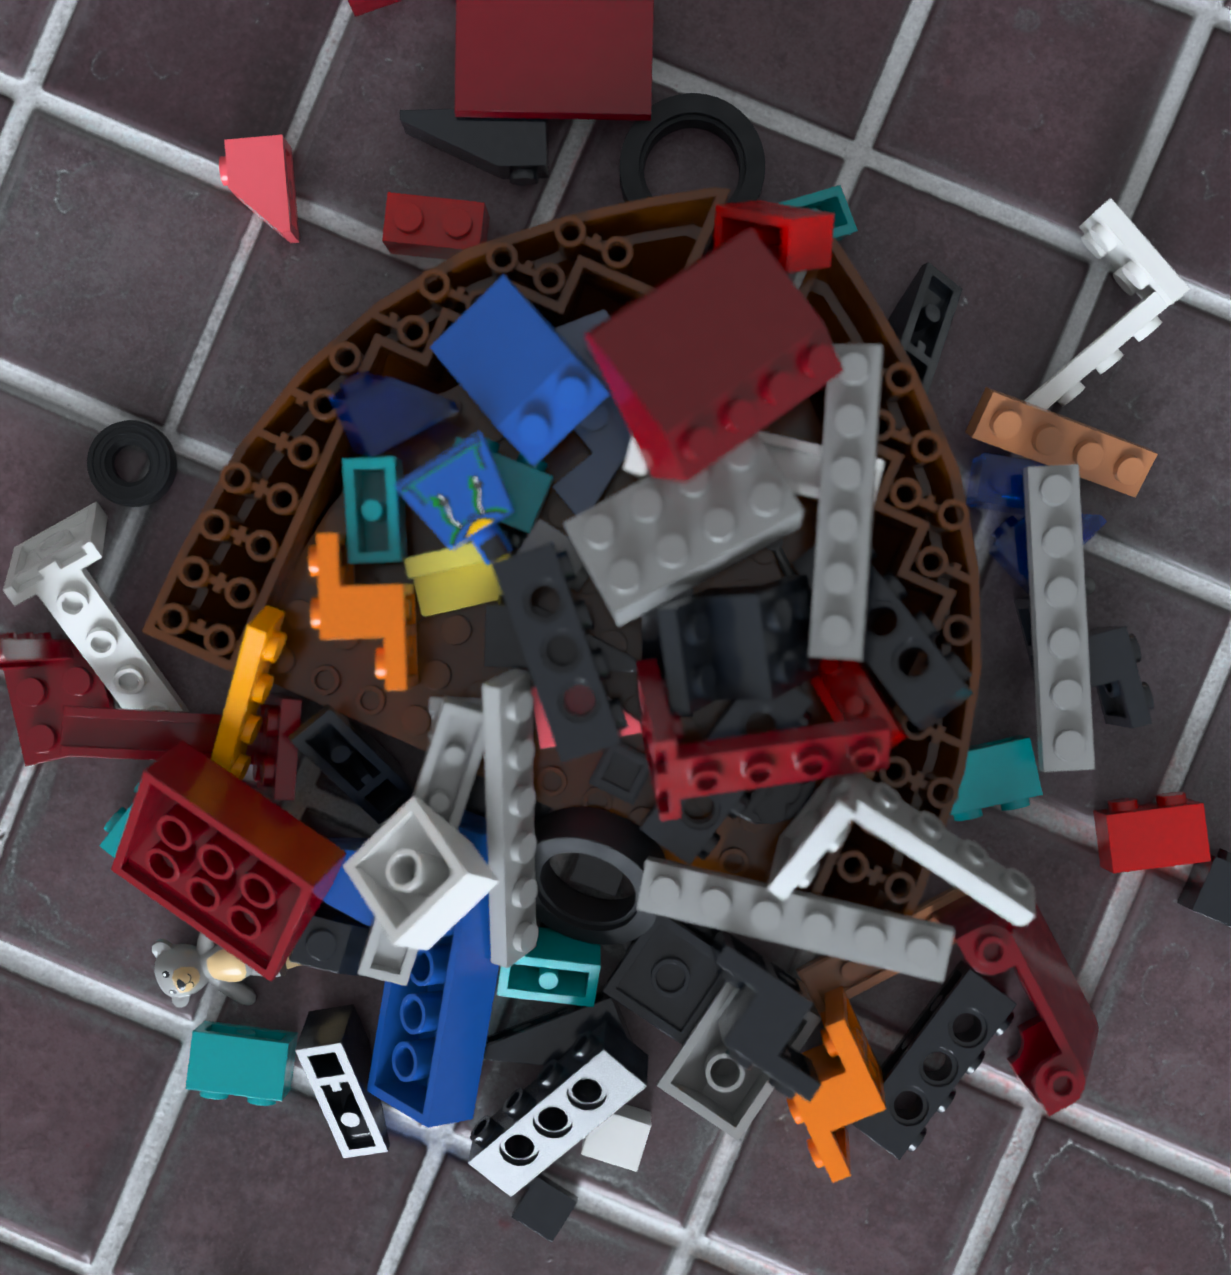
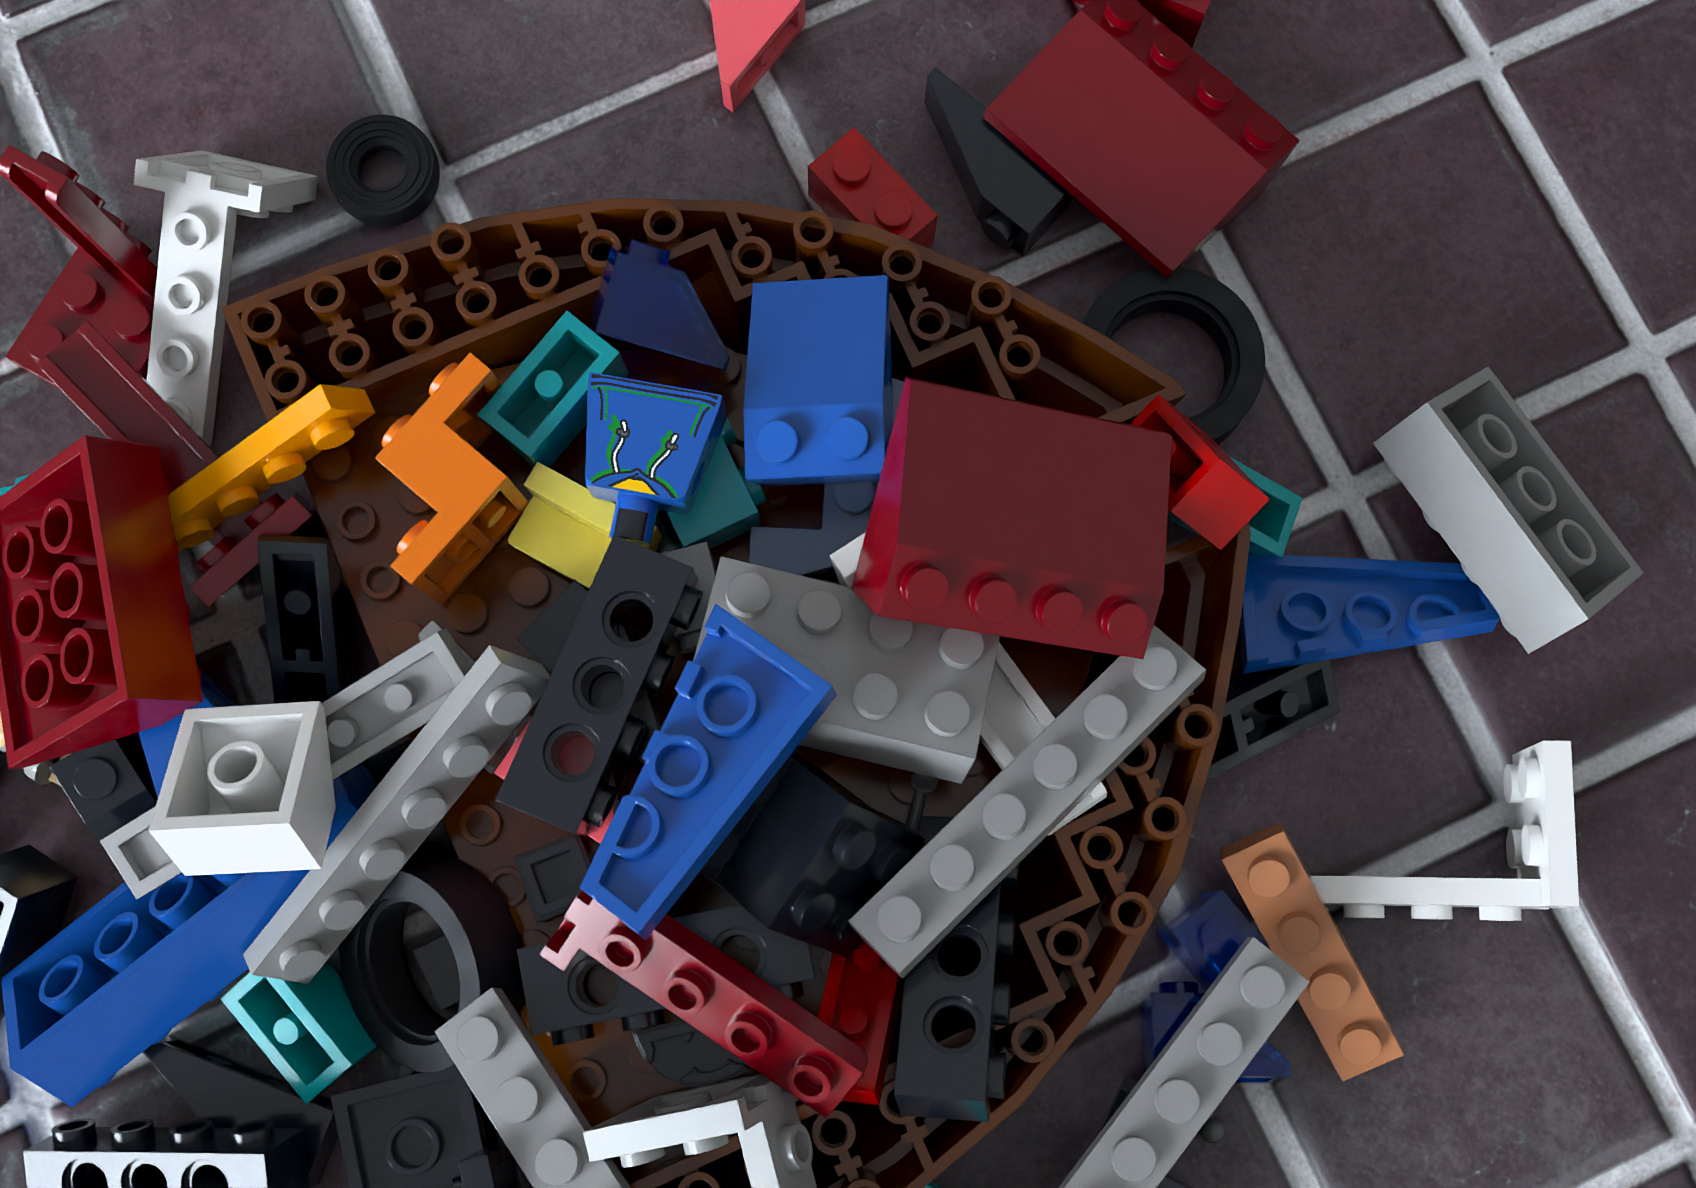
camera: 40 degrees right, 10 degrees down
none -> blue wing [580,603,837,940]
none -> blue wing [1239,553,1500,674]
none -> light grey brick [1373,366,1644,654]

